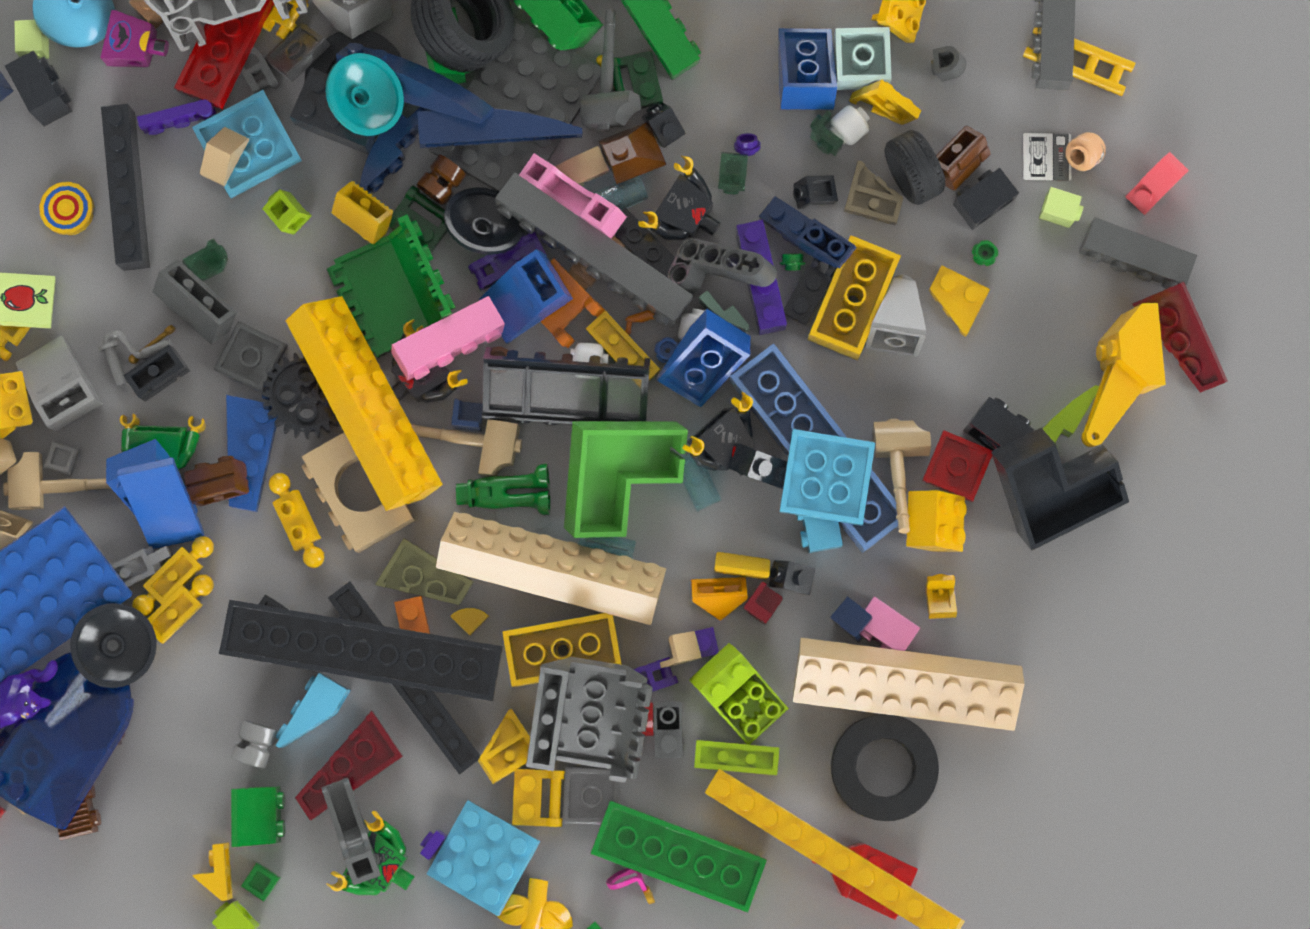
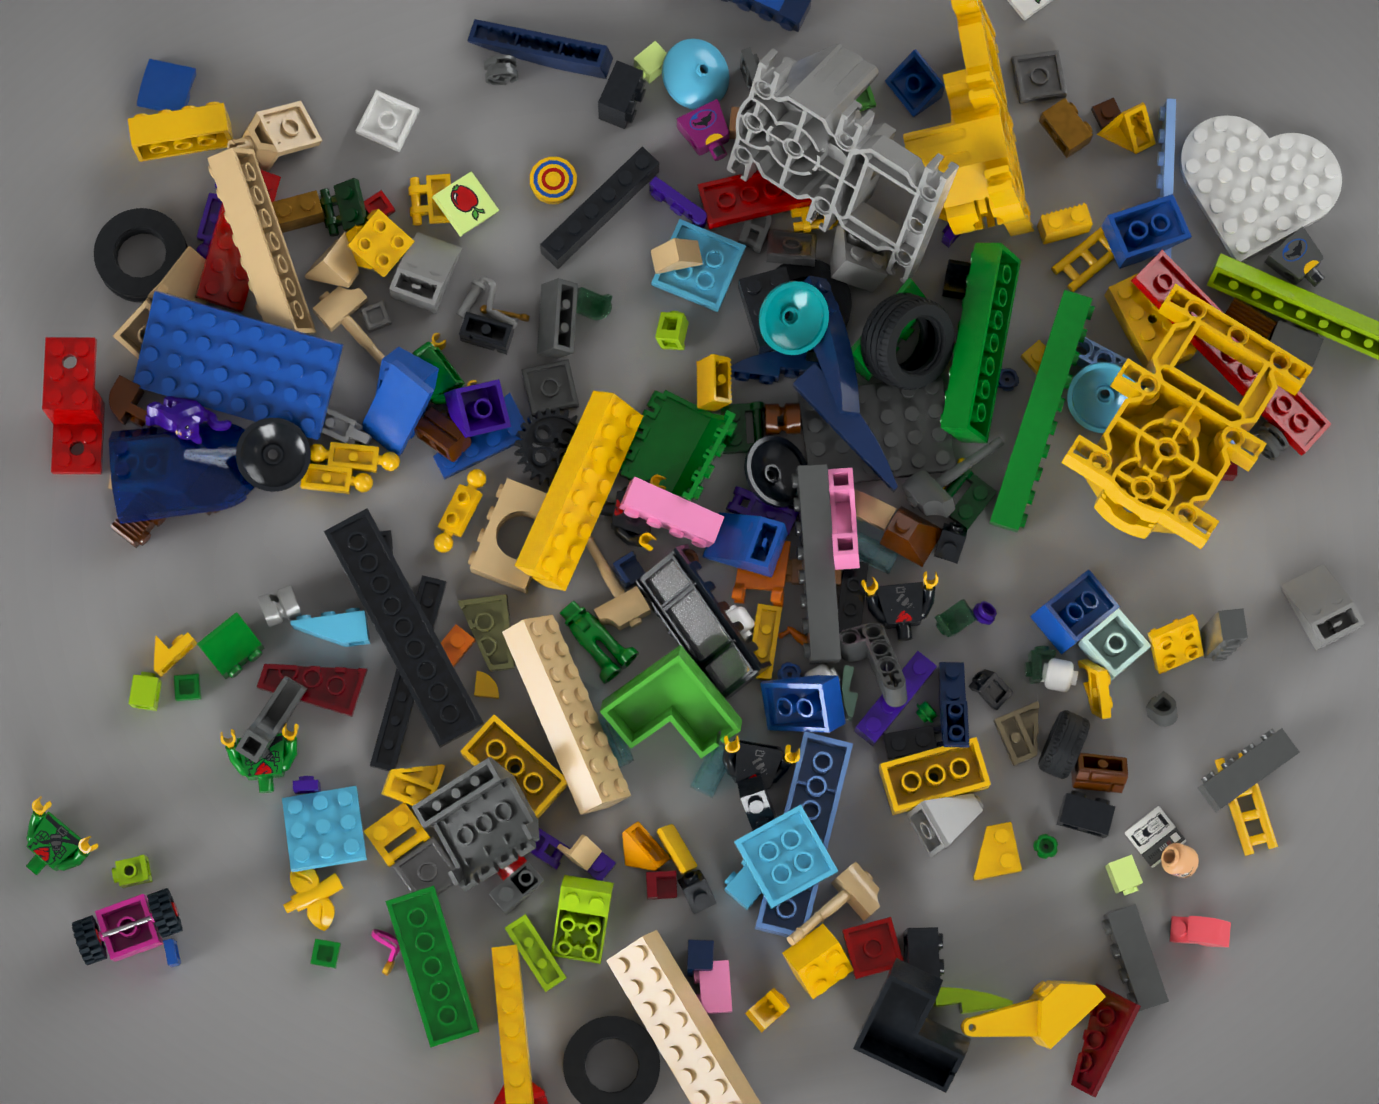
camera: 45 degrees right, 5 degrees down
none -> dark purple slope [444,379,511,438]

